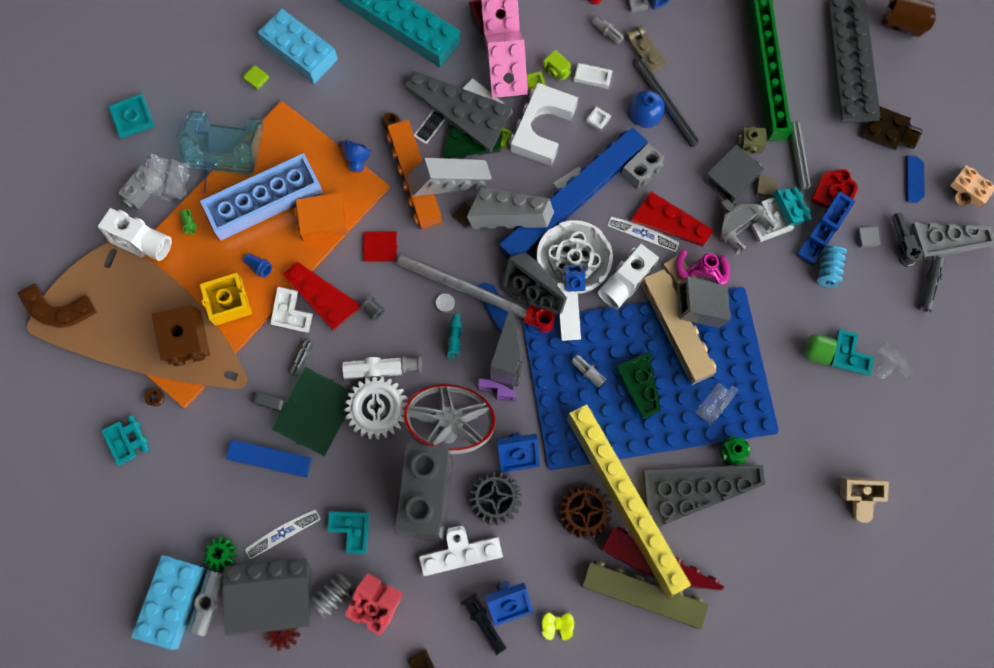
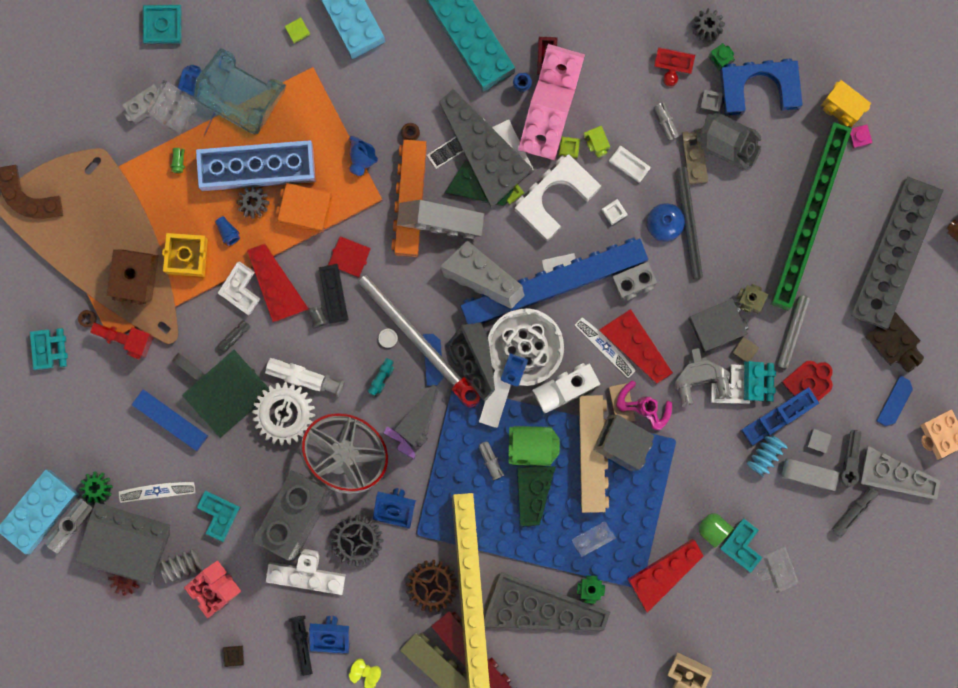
camera: 25 degrees right, 10 degrees up
white brick [98,208,172,261] -> none
dark brown tile [452,202,471,228] -> none
none -> red brick [90,323,153,360]
none -> blue bracket [177,65,205,96]
none -> dark grey gear [237,186,270,219]
none -> black tile [319,264,349,324]
none -> bright green cylinder [509,426,560,466]
none -> blue cone [513,73,532,92]
none -> red wing [628,539,704,613]
none -> dark grey brick [697,113,761,170]
none -> light grey beam [781,458,840,492]

